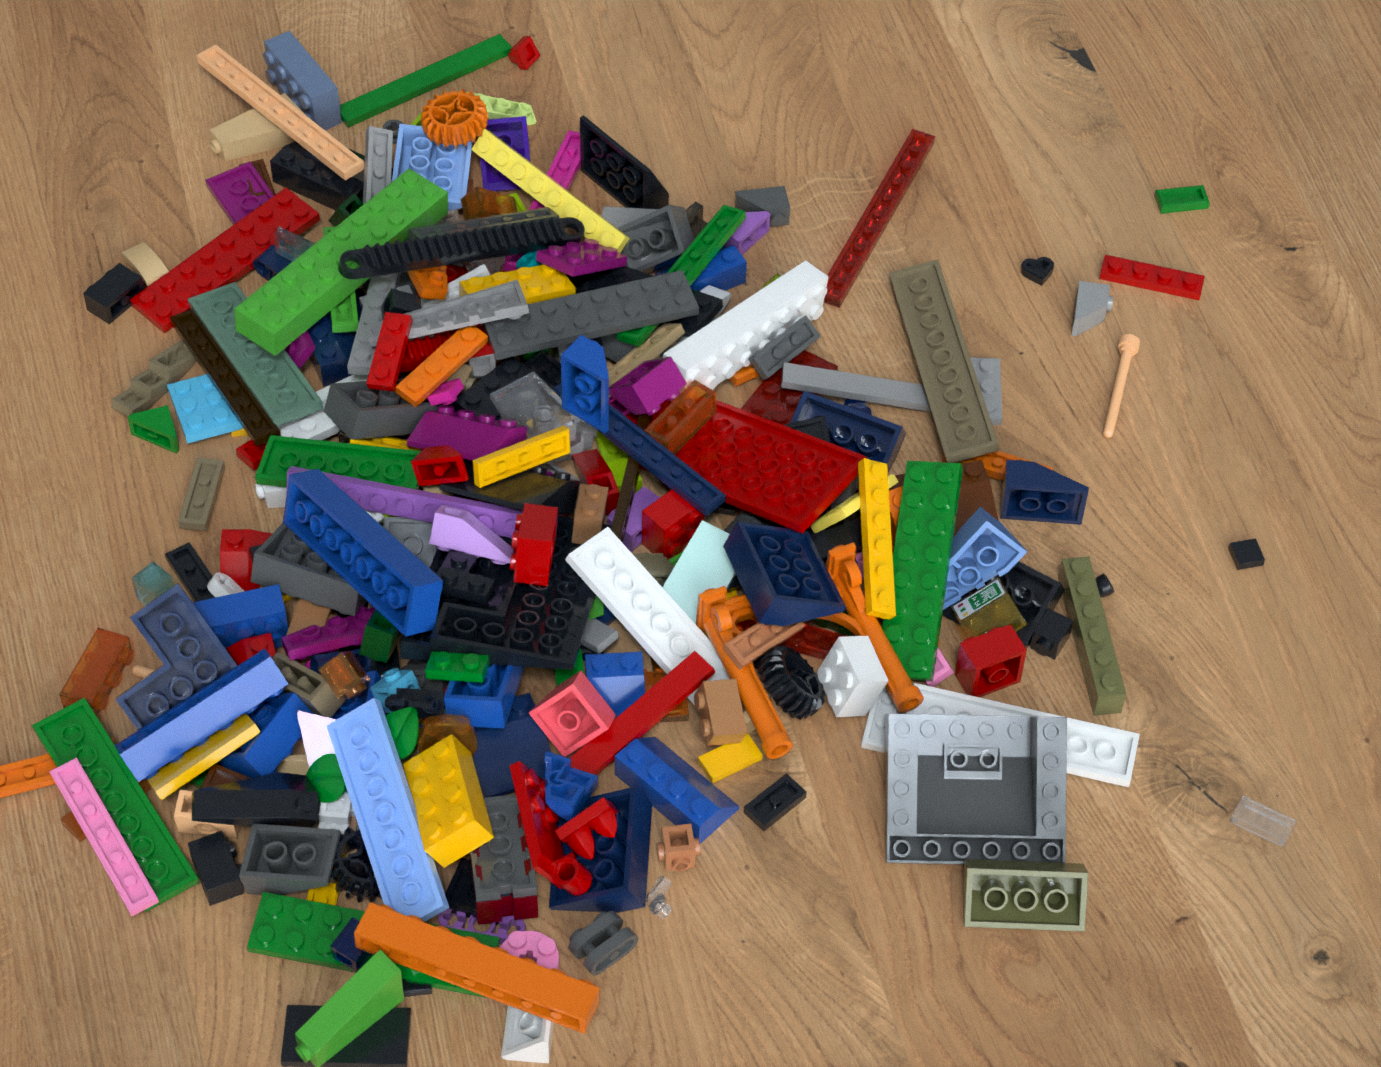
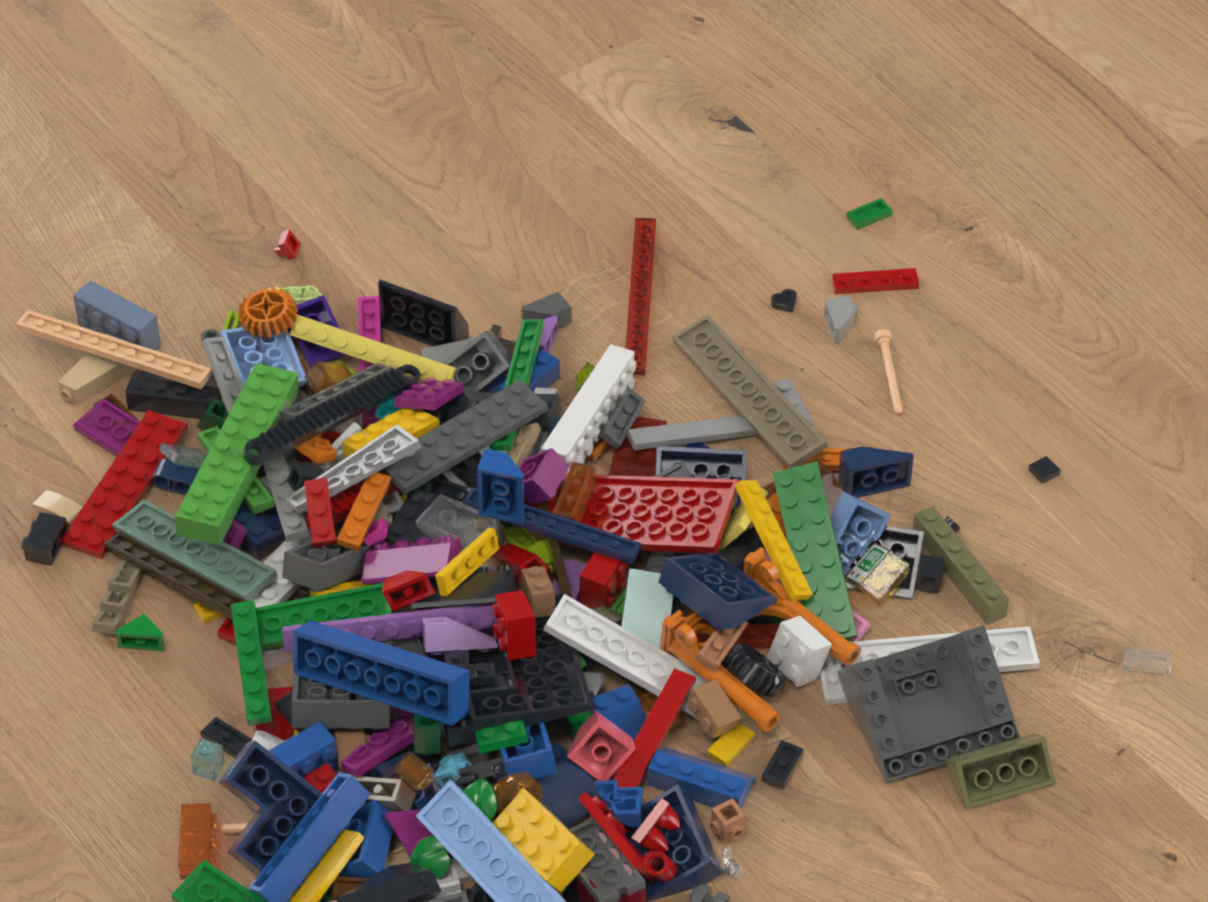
camera: 20 degrees left, 5 degrees down
medium azure plate [167,374,244,444] -> none
dark tan plate [178,458,225,531] -> none
green tile [340,34,512,128] -> none
red brick [955,624,1027,698] -> none
none -> green plate [231,600,272,726]

